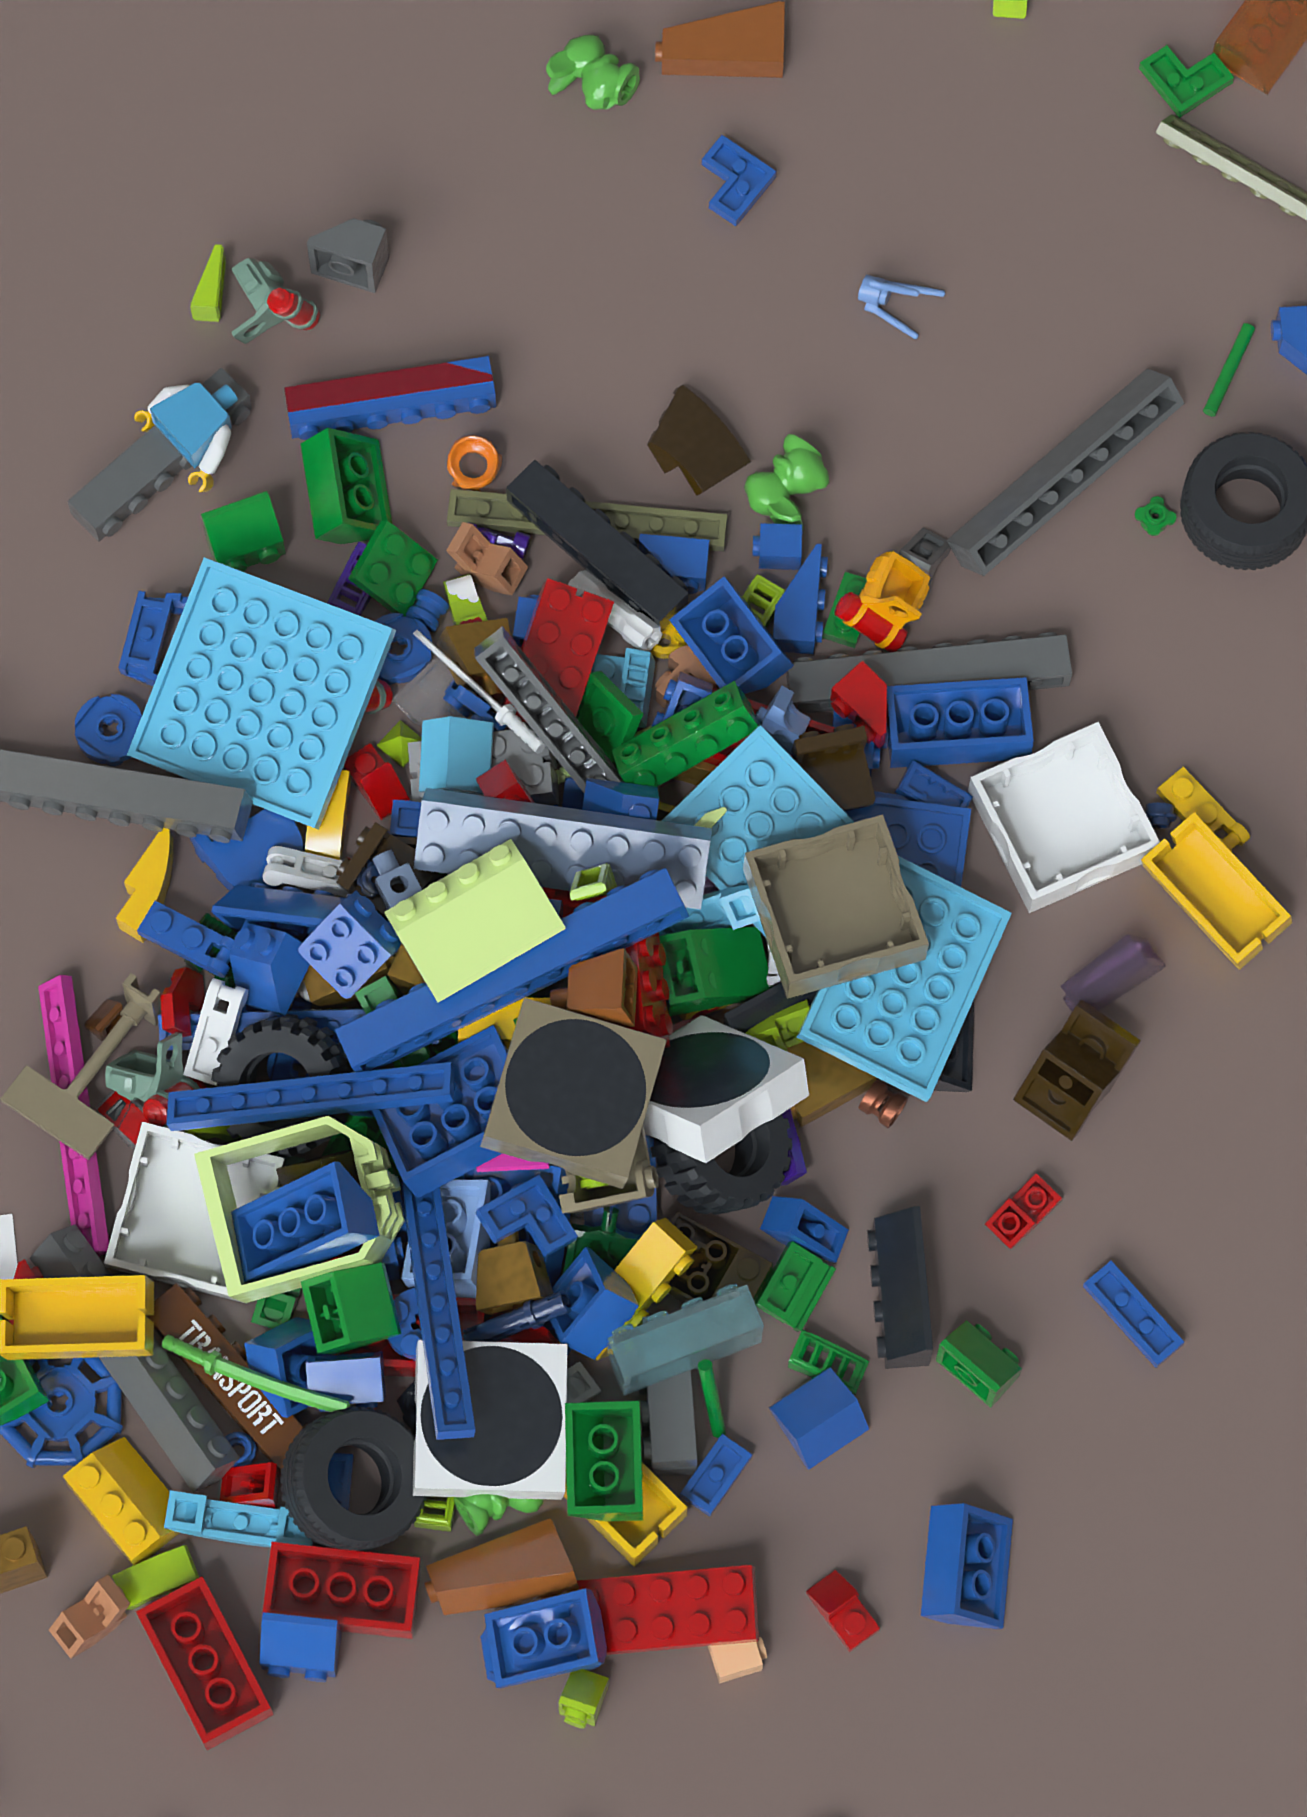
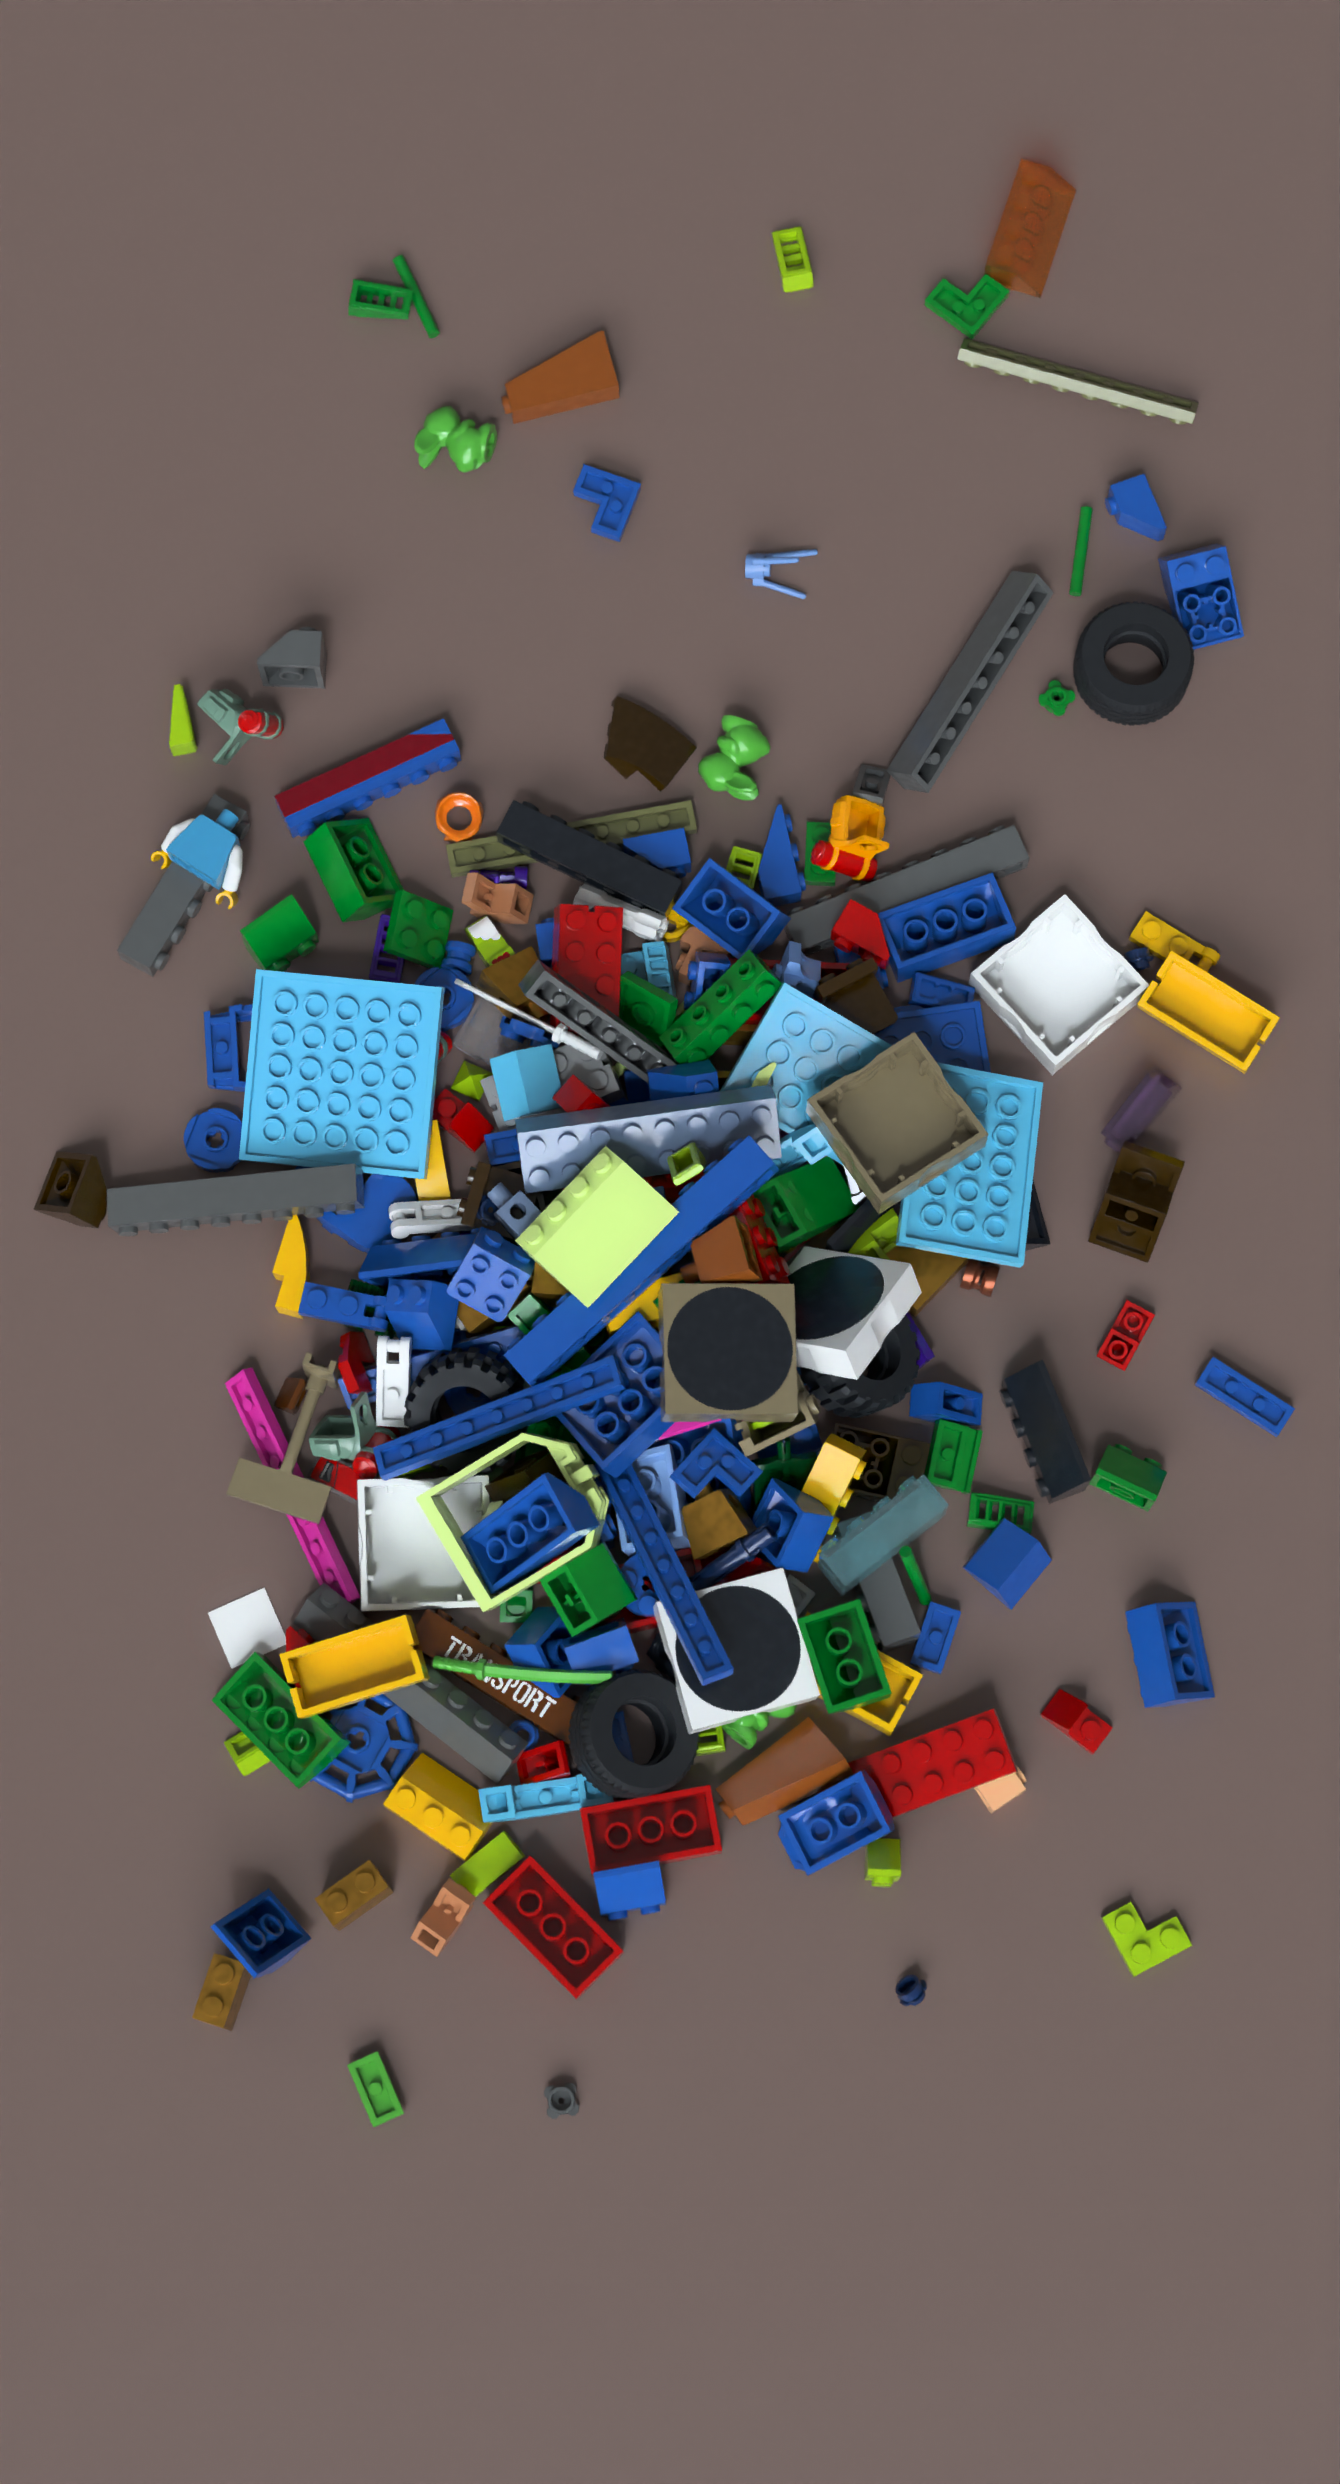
camera: 15 degrees left, 5 degrees up
blue brick [752,523,802,570] -> none

